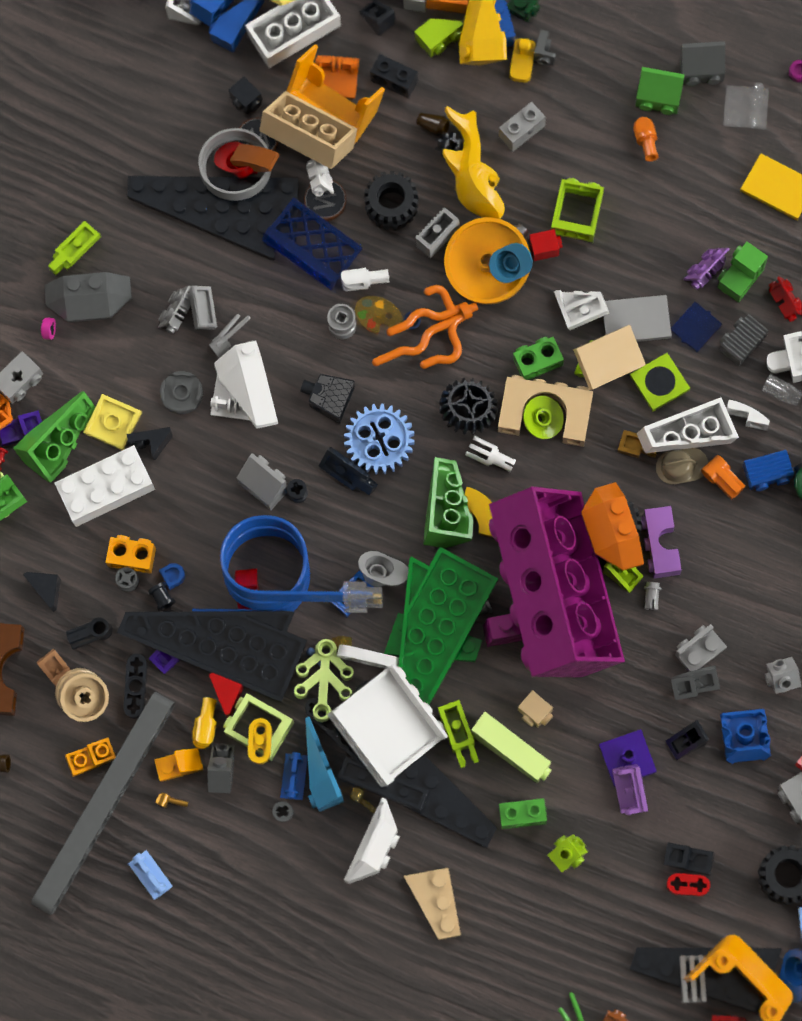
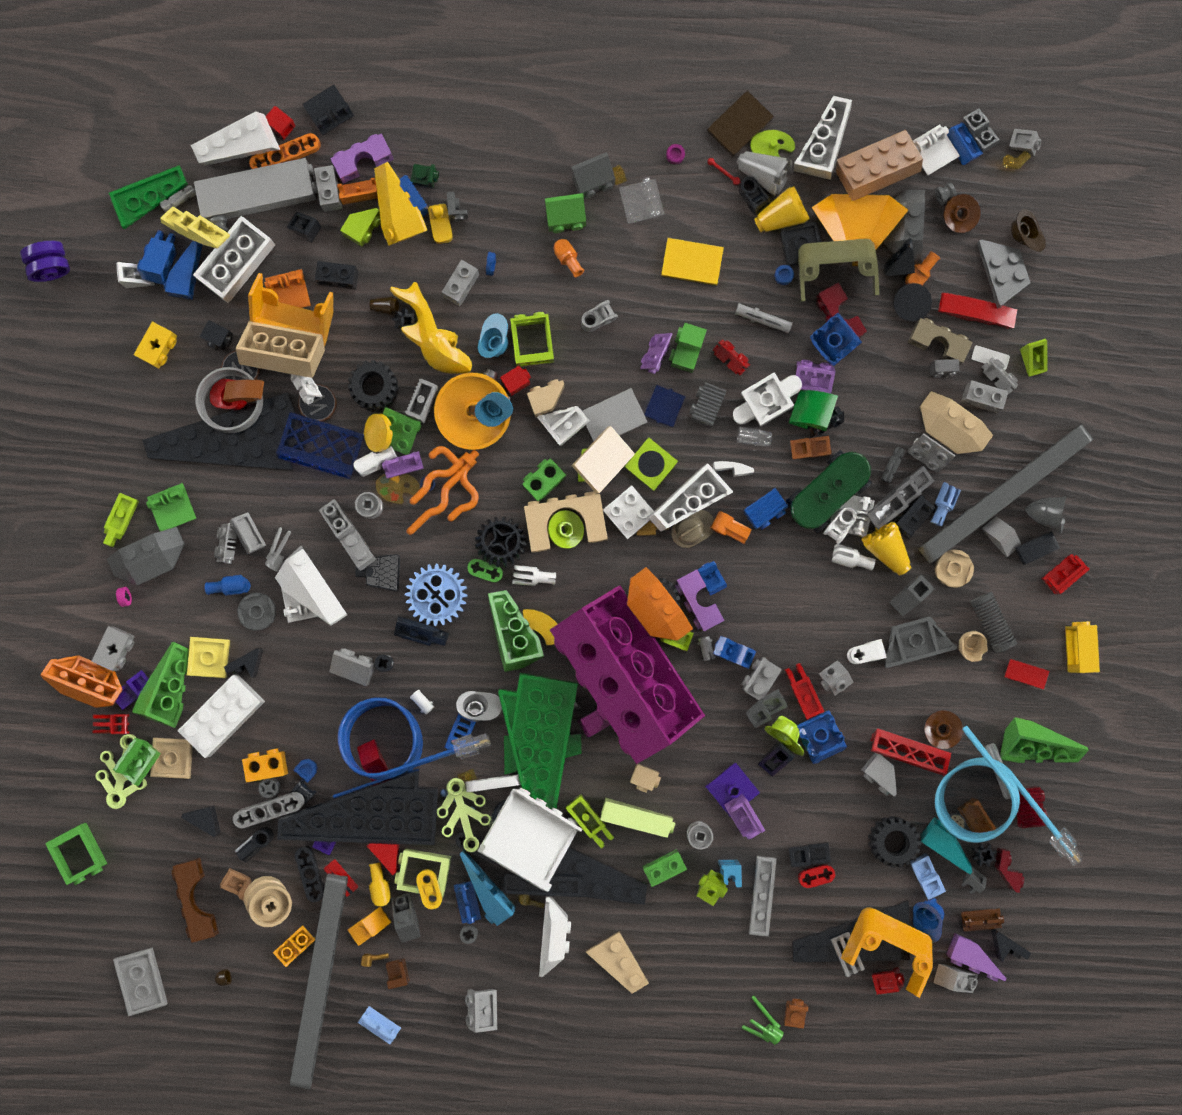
camera: 30 degrees left, 10 degrees up
none -> yellow brick [134,321,177,369]
none -> bright green hinge [146,483,196,532]
none -> tan tile [150,737,193,779]
none -> blue arm [205,575,251,596]
none -> light grey beam [233,792,304,828]
none -> light grey slope [319,499,376,571]
none -> red sticker [324,859,358,897]
none -> yellow tile [364,414,393,452]
none -> medium lavender hinge [382,451,424,479]
none -> bright green hinge [383,407,421,455]
none -> reddish brown panel [386,958,410,990]
none -> white pin [410,690,434,714]
none -> light grey bracket [465,989,497,1033]
none -> bright green beam [468,559,503,583]
none -> dark azure piece [478,313,509,358]
none -> blue tile [486,252,497,276]
none -> tan slope [527,379,564,417]
none -> light grey piece [581,300,618,332]
none -> white hinge [603,486,654,539]
none -> clear yellow piece [612,165,627,185]
none -> light grey wheel [686,821,713,849]
none -> blue bracket [698,561,727,596]
none -> blue brick [713,636,756,669]
none -> dark azure hinge [718,860,742,887]
none -> light grey tile [749,856,776,937]
none -> lime piece [765,716,804,756]
none -> red hinge [785,663,824,720]

